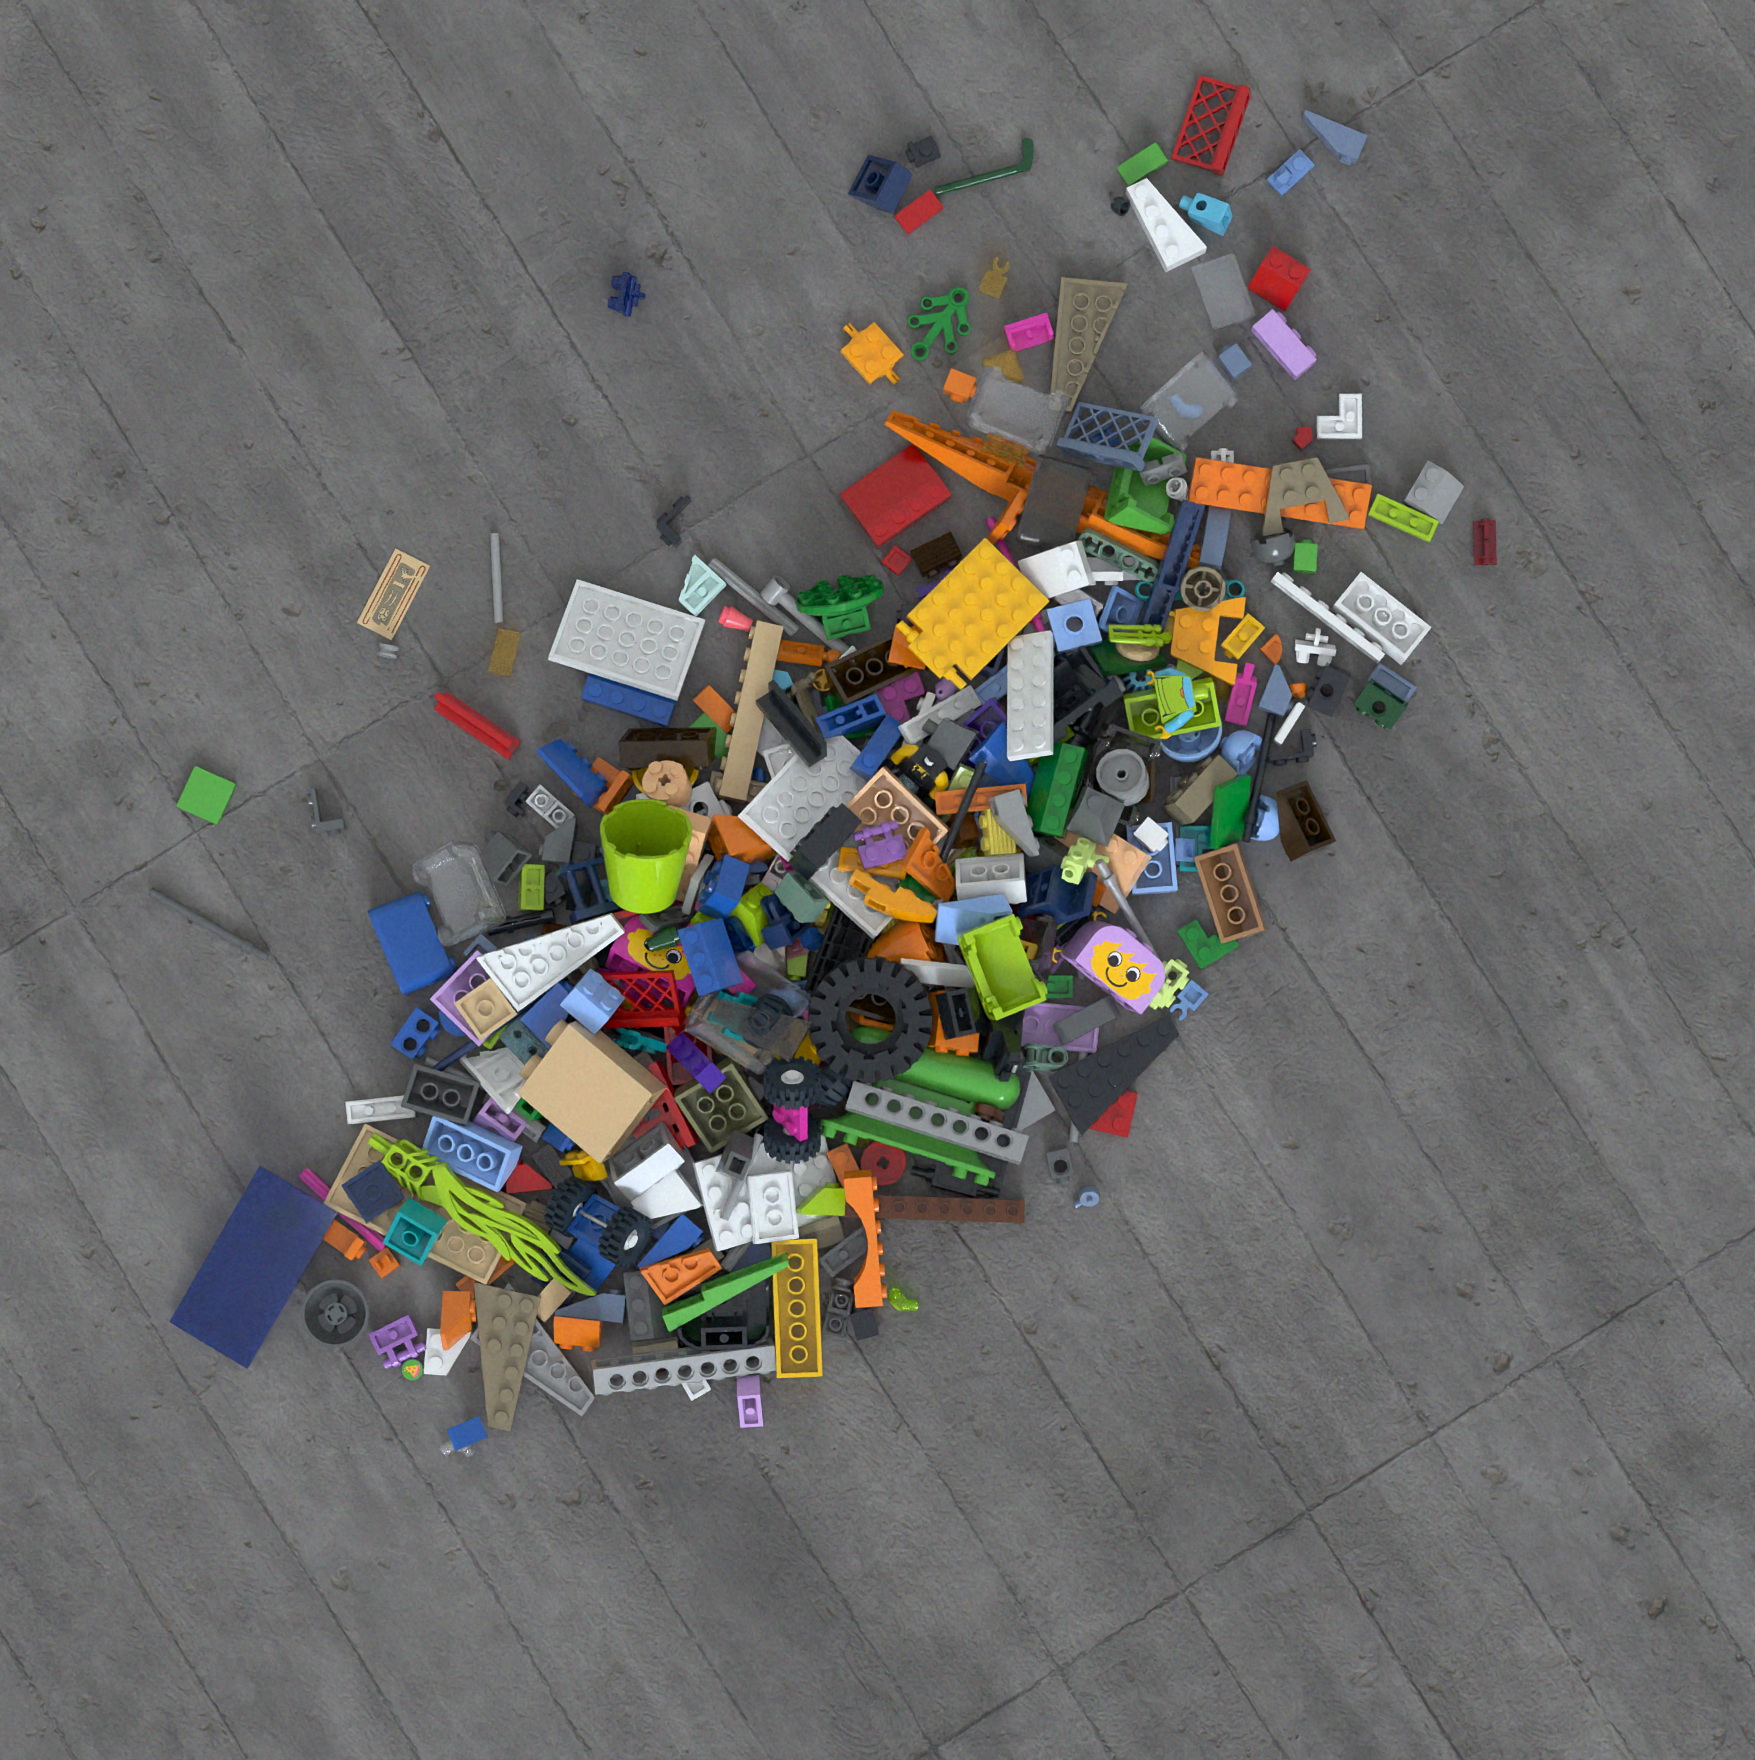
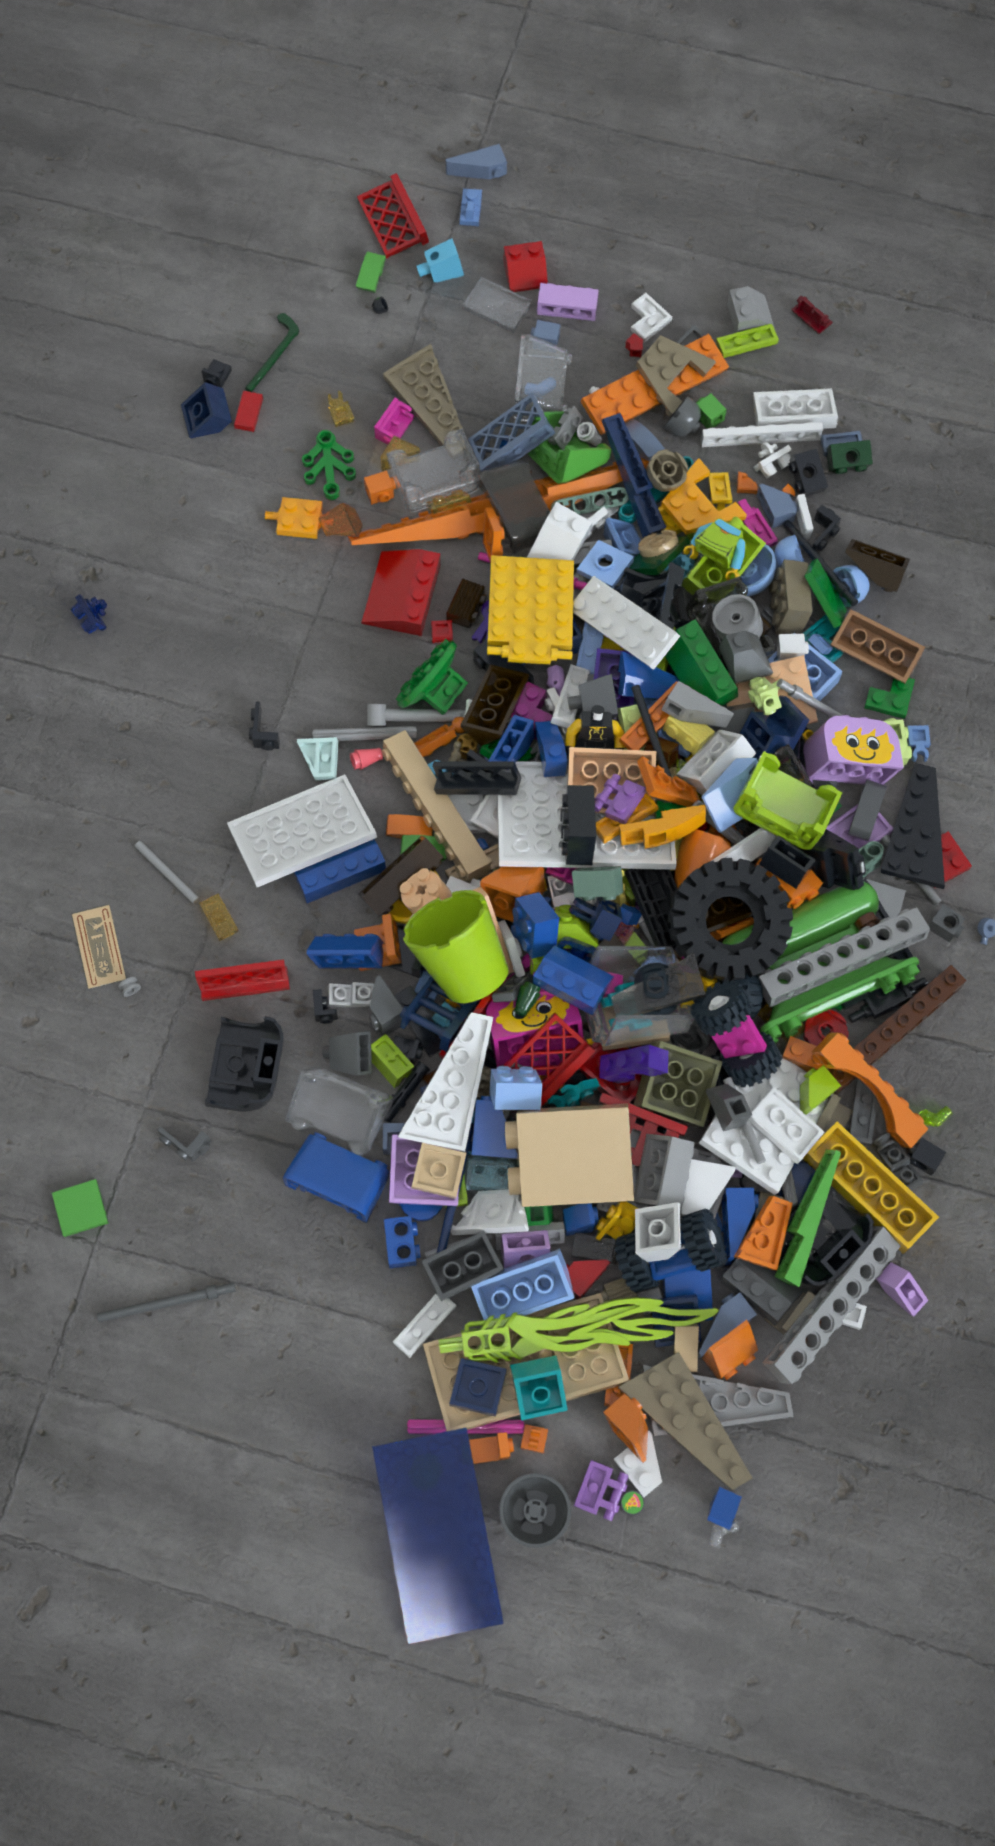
camera: 45 degrees left, 15 degrees down
orange piece [888,624,925,670] -> none
lime piece [1108,624,1172,647] -> none
white wedge [1125,178,1207,273] -> none
none -> black piece [205,1016,284,1112]
none -> clear orange slope [318,502,363,537]
none -> white slope [635,1202,681,1262]

